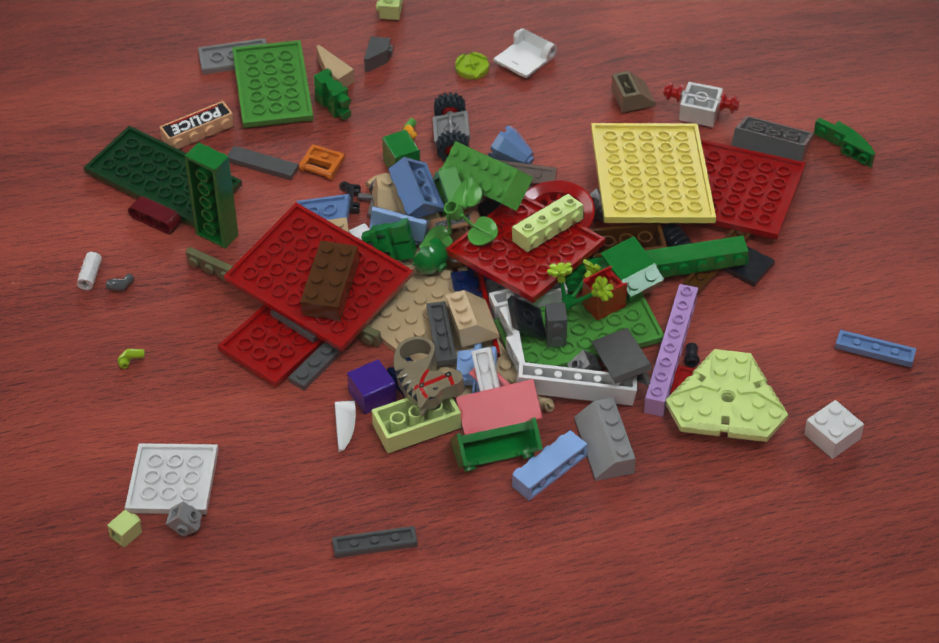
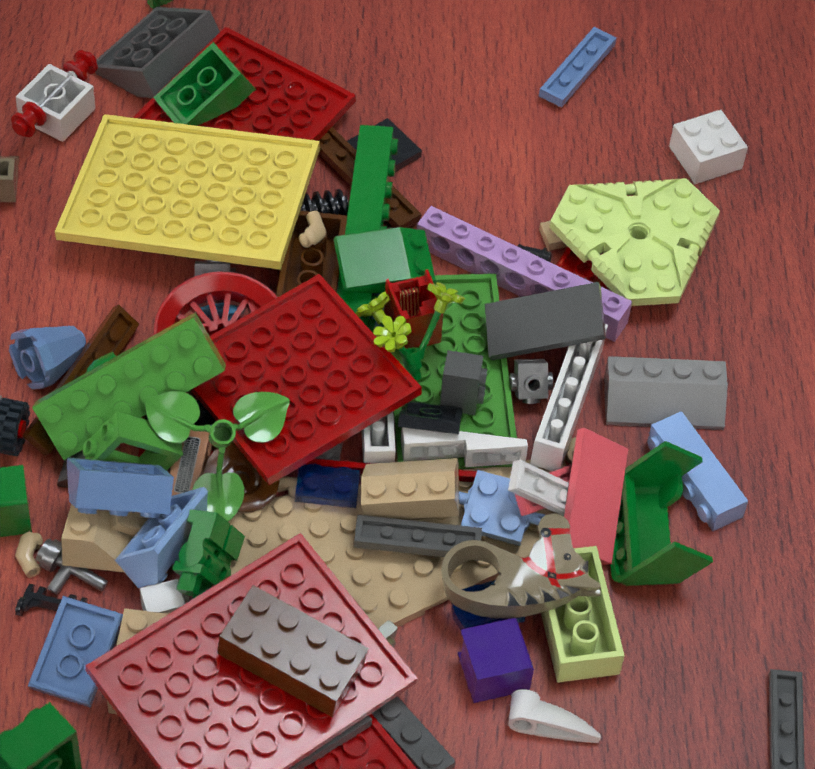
camera: 80 degrees left, 5 degrees up
green cylinder [412,237,449,275] -> none
yellowish green brick [512,194,583,252] -> none
none -> green slope [153,42,256,126]
none -> tan arm [299,211,326,248]

